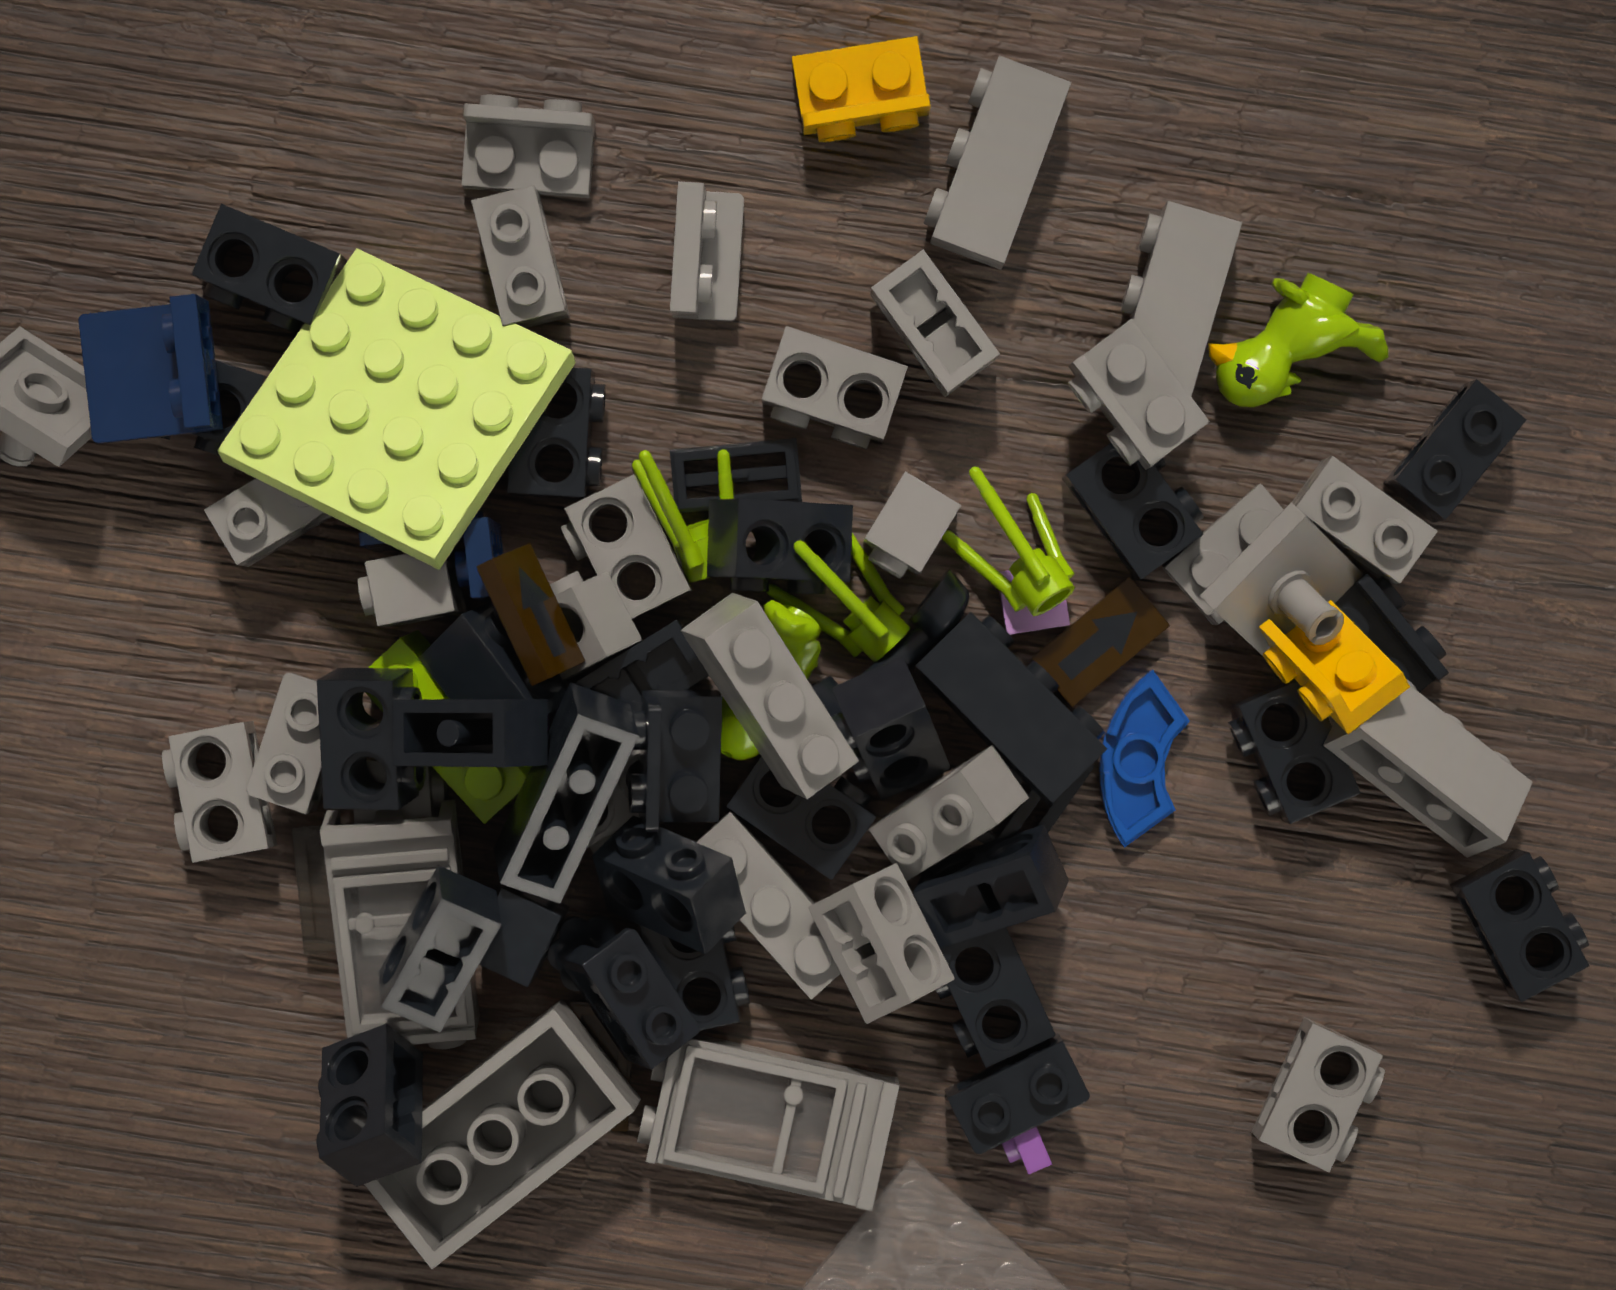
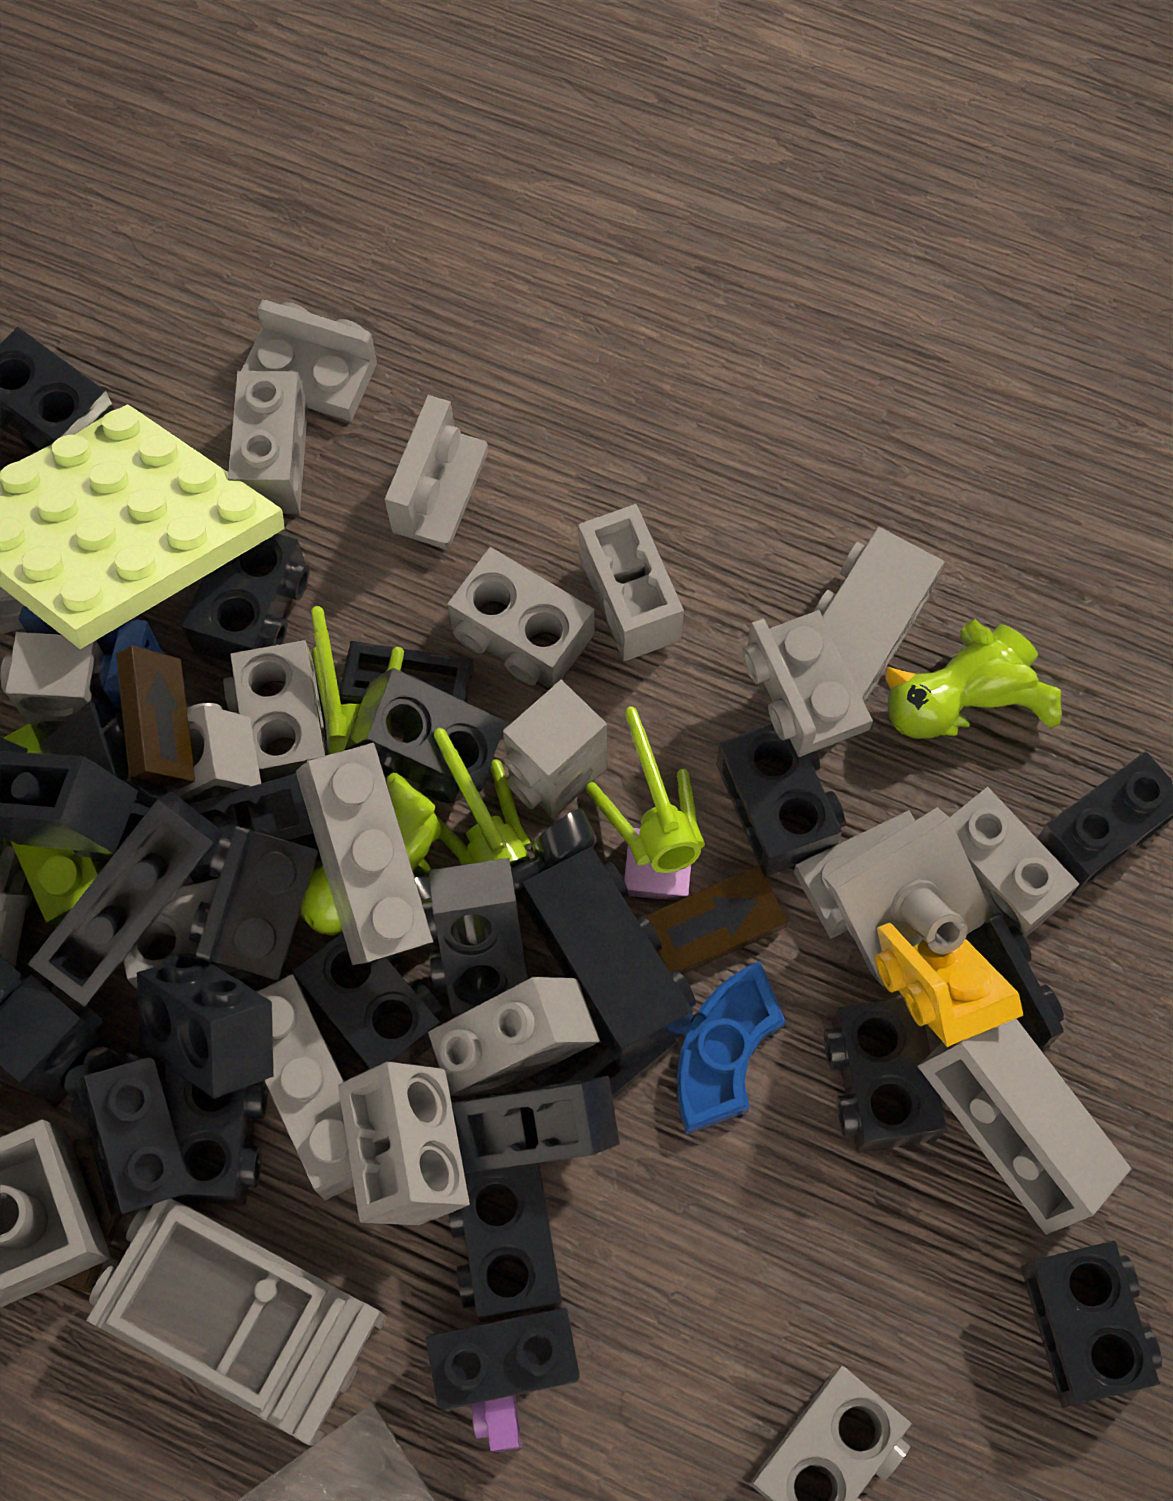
camera: 10 degrees right, 20 degrees down
yellow bracket [792,36,931,142] -> none
light grey brick [923,55,1071,270] -> none

